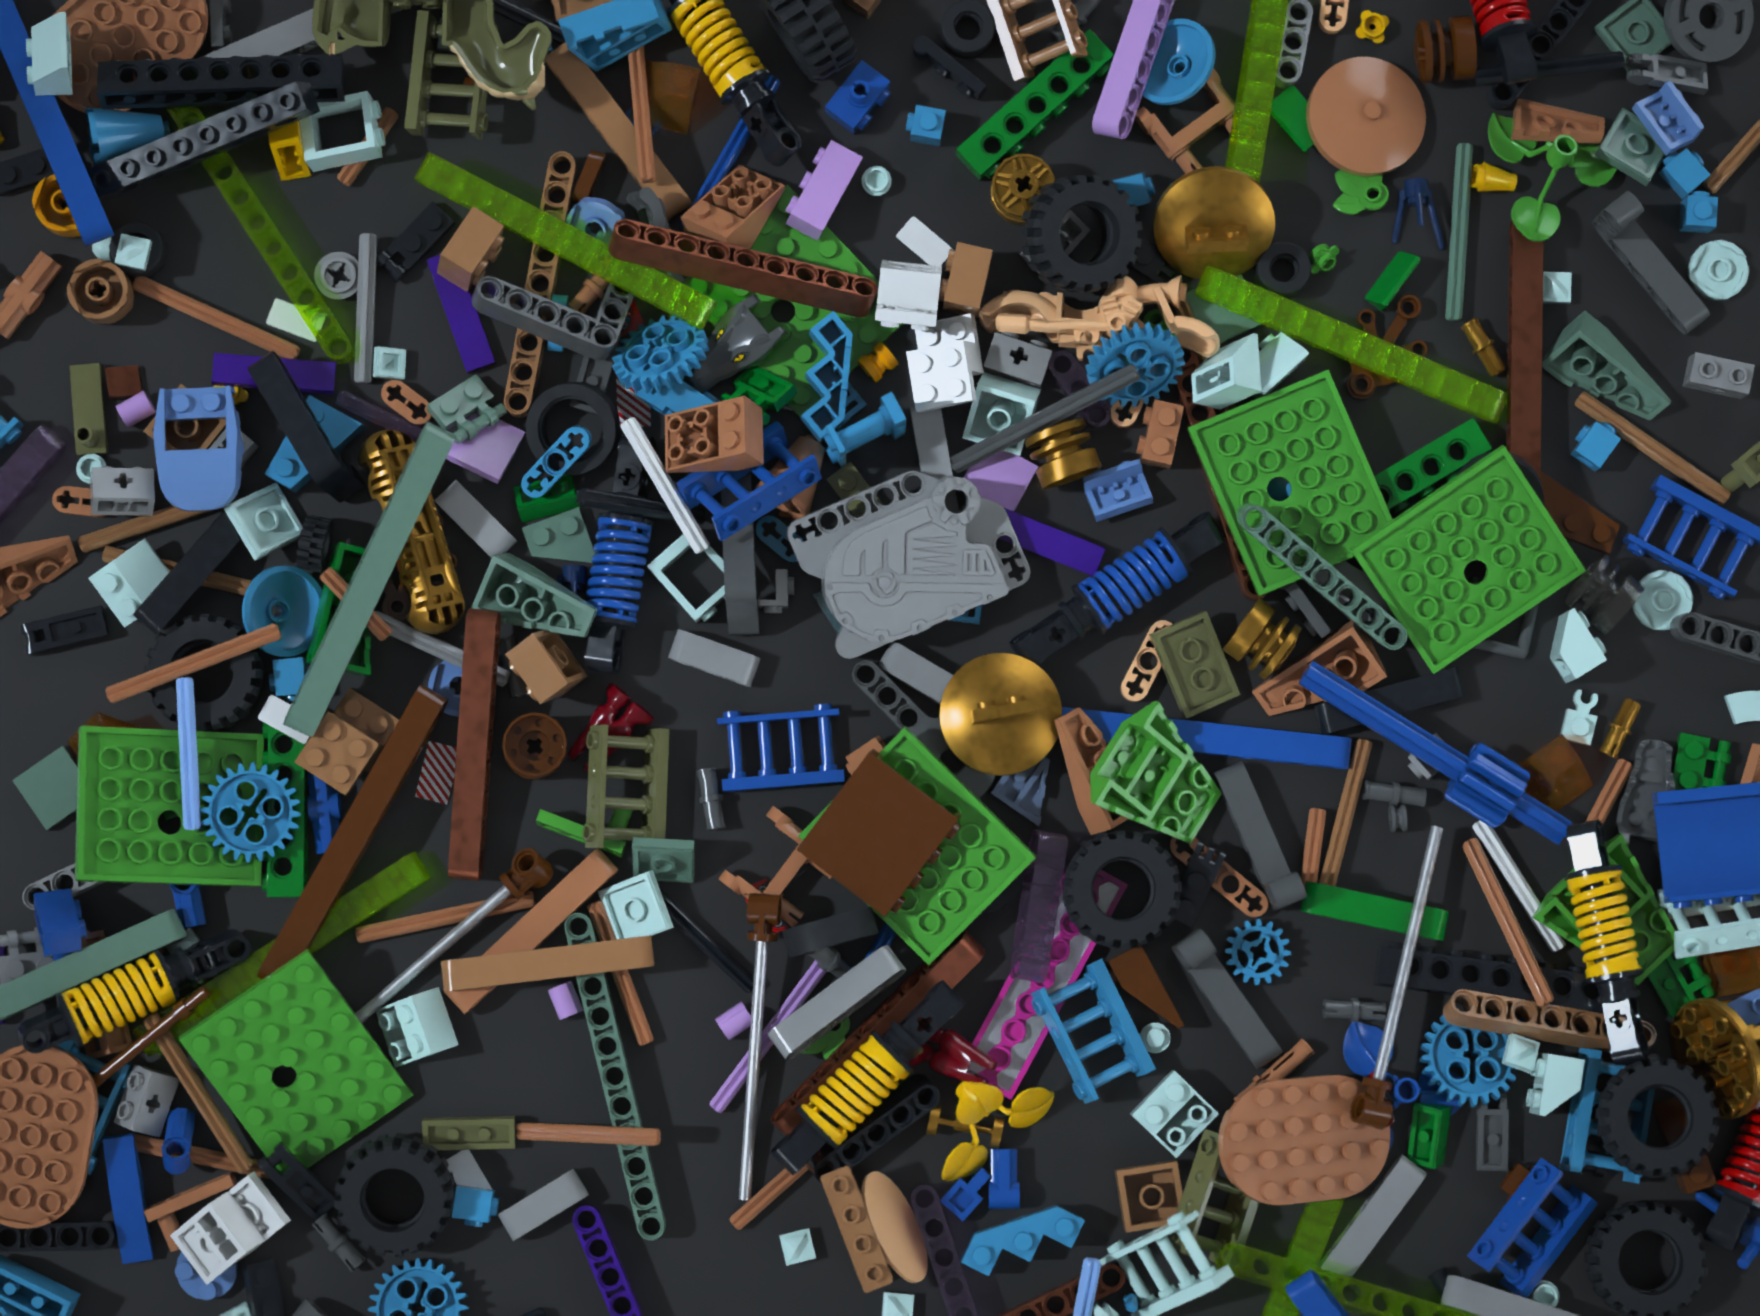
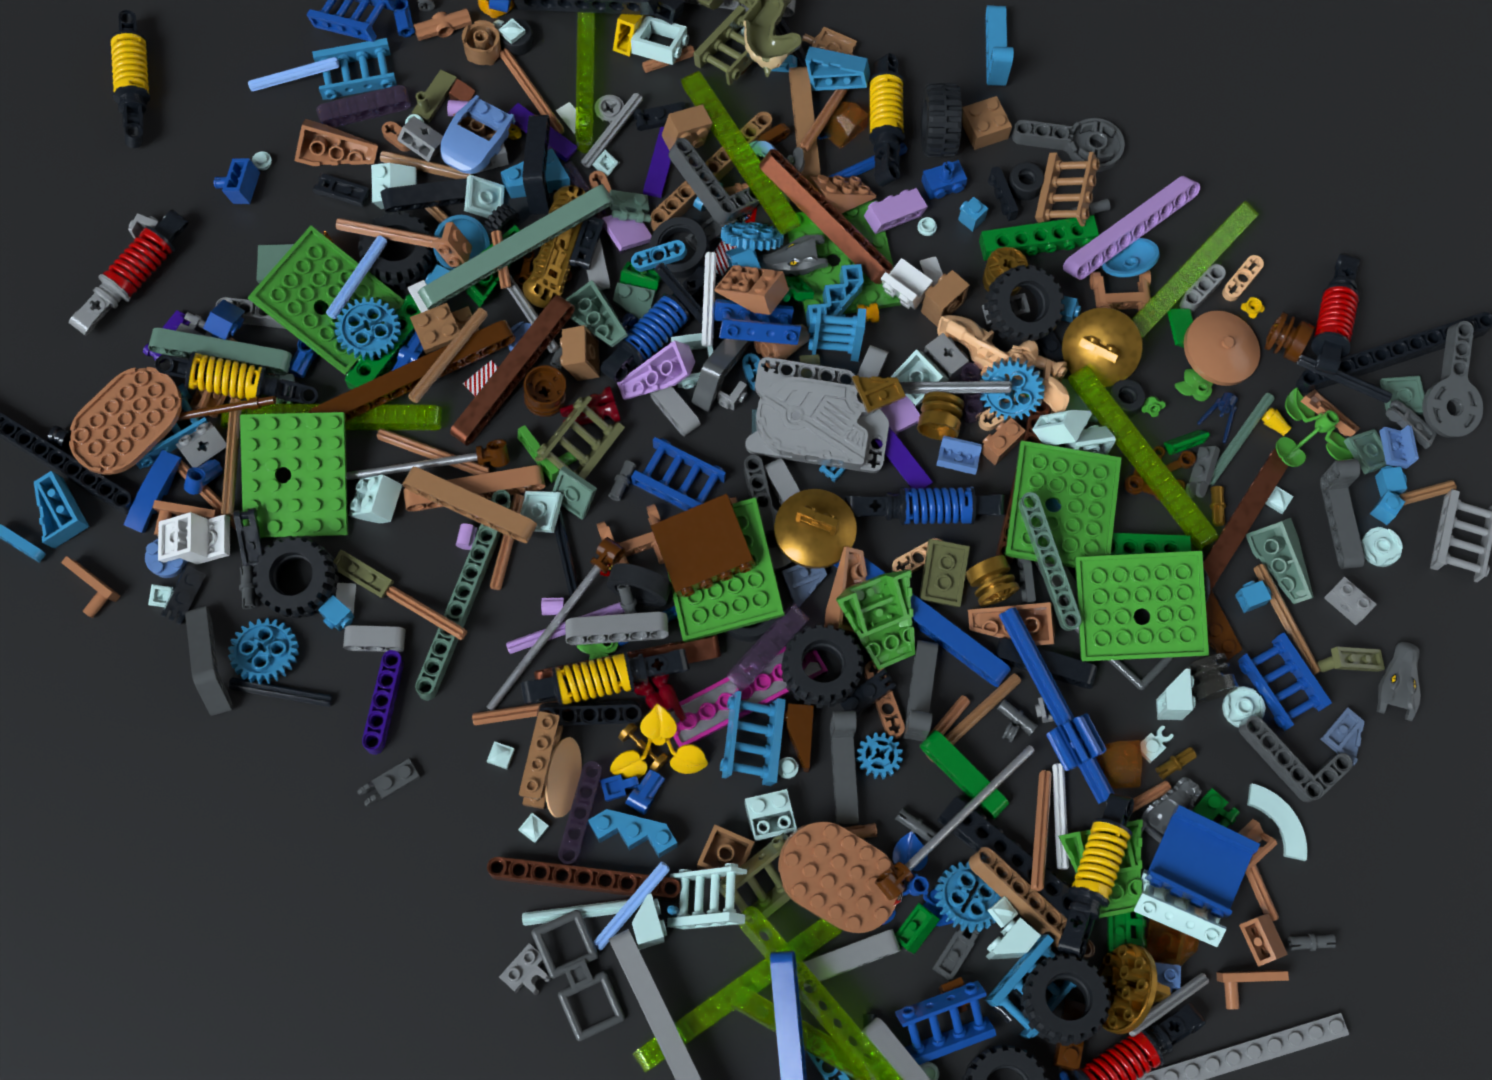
camera: 30 degrees right, 15 degrees down
white bracket [906,313,984,412] -> none
none -> medium nougat axle [408,308,488,403]
none -> nougat bracket [431,222,472,267]
none -> black plate [570,217,604,270]
none -> lavender wedge [617,340,695,400]
none -> pearl gold wing [852,375,906,413]
none -> dark grey hinge [1185,446,1220,498]

